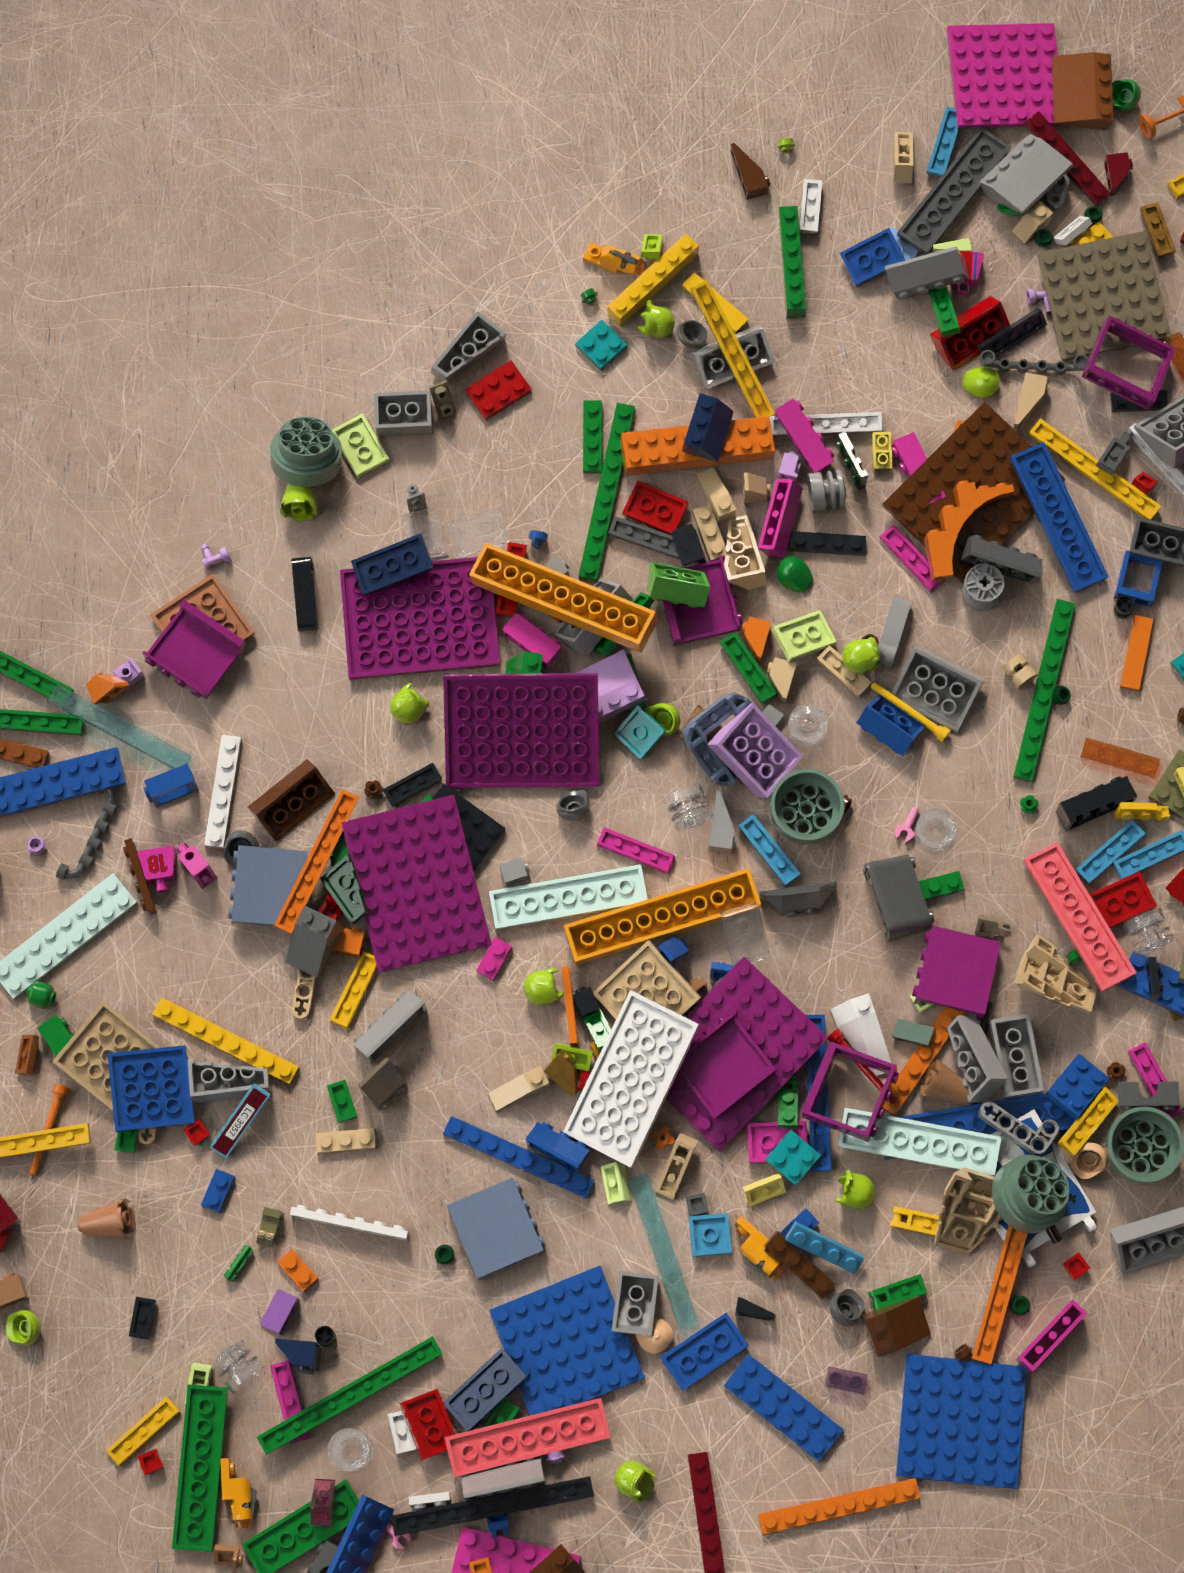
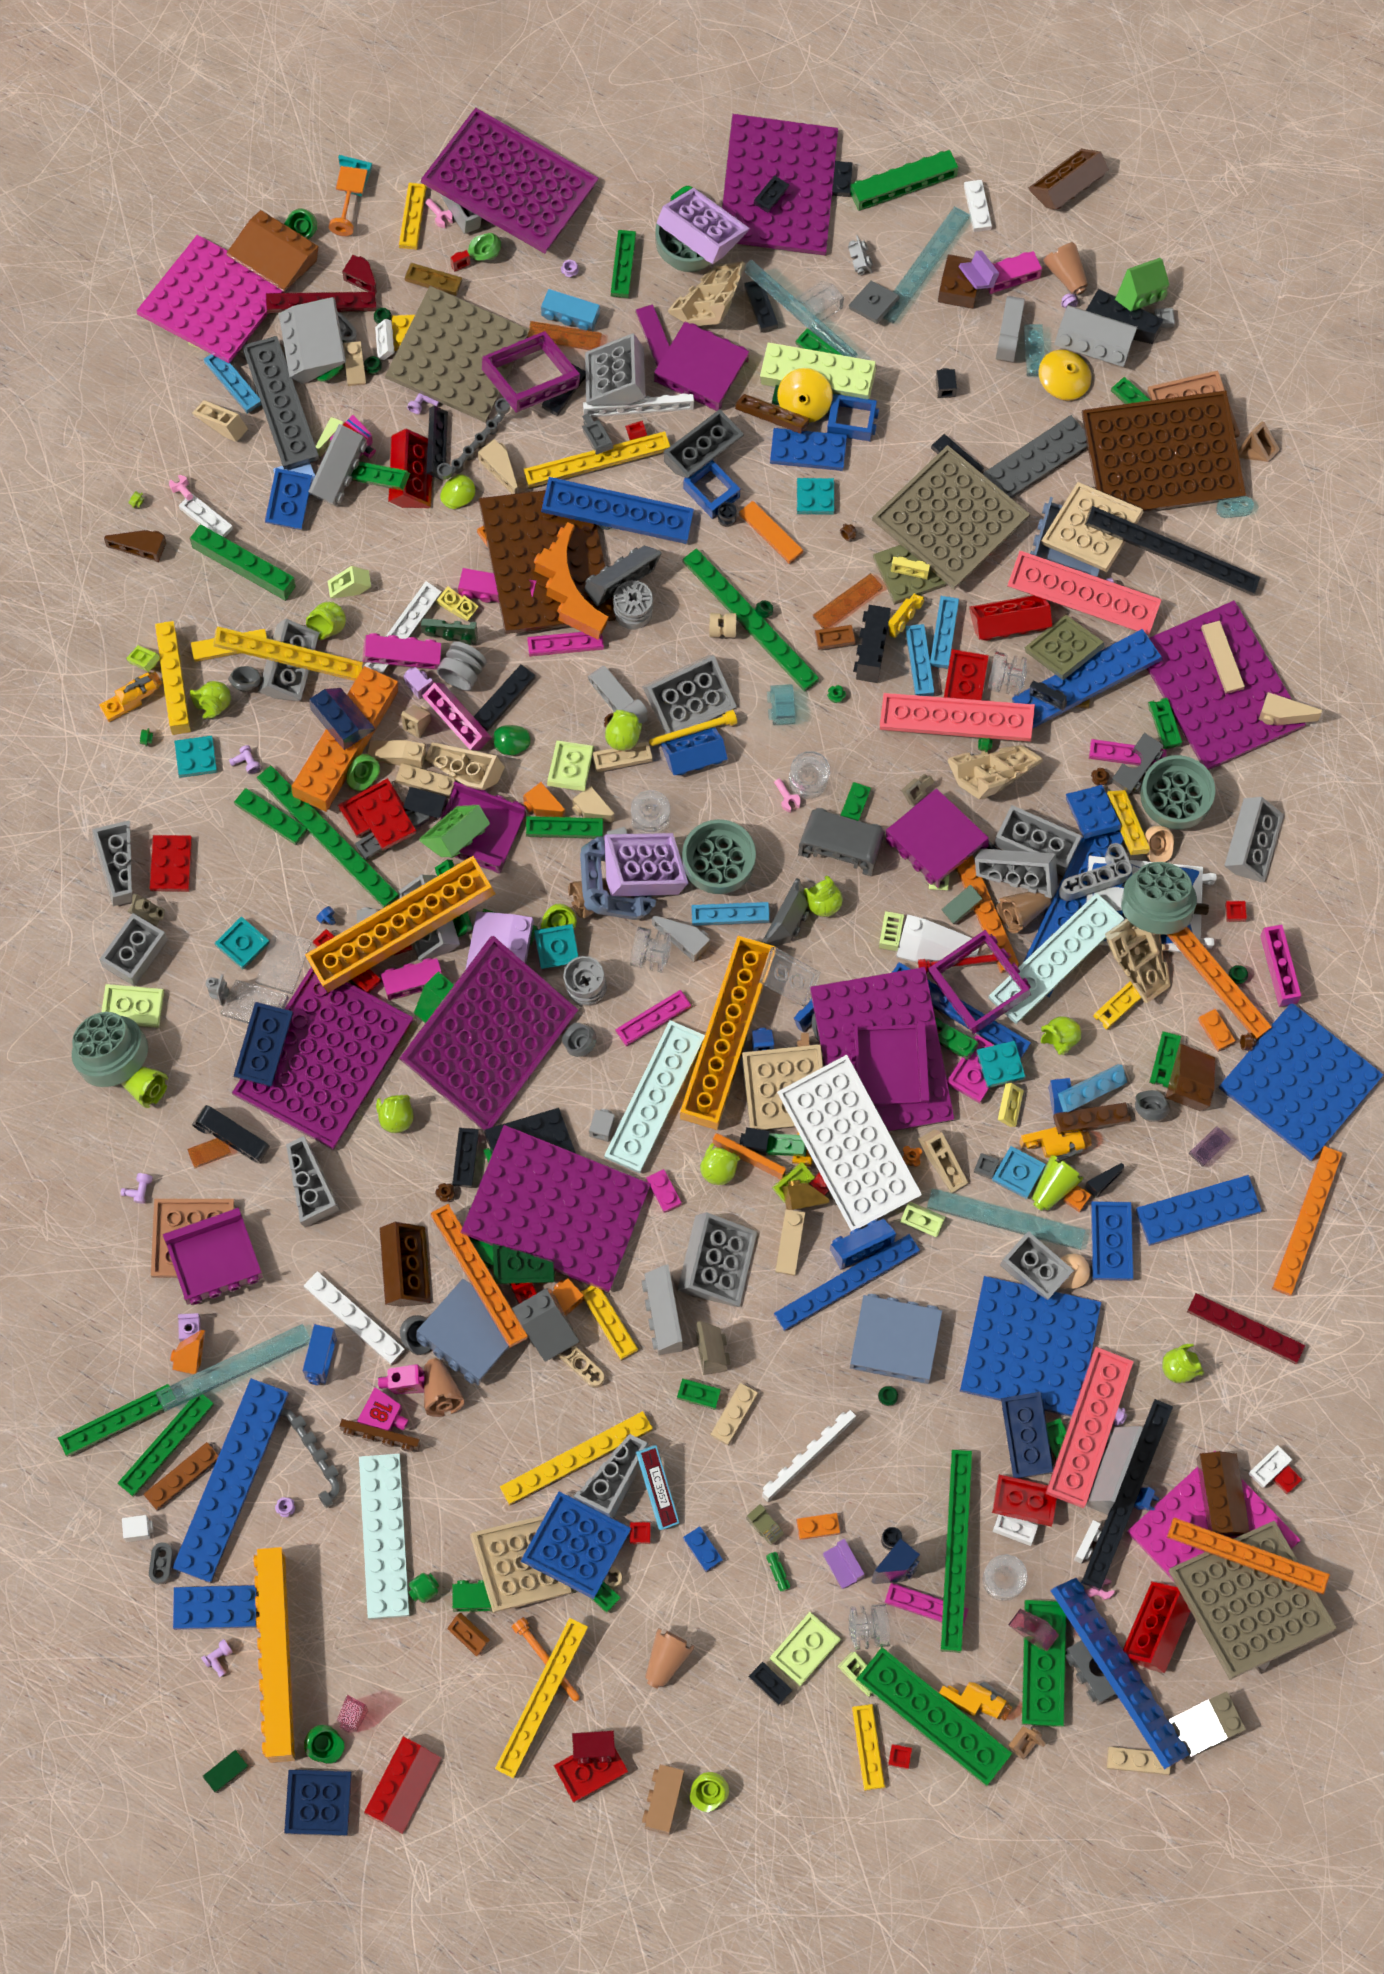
camera: 60 degrees left, 5 degrees down
none -> bright pink bar [169,475,193,500]
none -> clear orange tile [187,1138,232,1169]
none -> teal plate [214,916,270,970]
none -> lavender piece [229,745,262,775]
none -> light grey wedge [286,1136,340,1227]
none -> lime hair [306,601,346,640]
none -> yellowish green slope [328,566,371,598]
none -> bright green hat [347,754,380,791]
none -> red plate [355,784,417,851]
none -> nougat cone [424,1358,464,1417]
none -> light grey wheel [563,956,607,1006]
none -> light grey slope [677,1212,757,1307]
none -> clear light blue brick [767,684,796,725]
none -> yellowish green tile [769,1612,841,1686]
none -> lime hair [804,876,843,917]
none -> dark orange plate [815,625,855,650]
none -> yellowish green slope [879,911,904,951]
none -> lime cone [1032,1155,1083,1211]
none -> orange plate [1063,1185,1091,1212]
none -> orange plate [1198,1009,1235,1052]

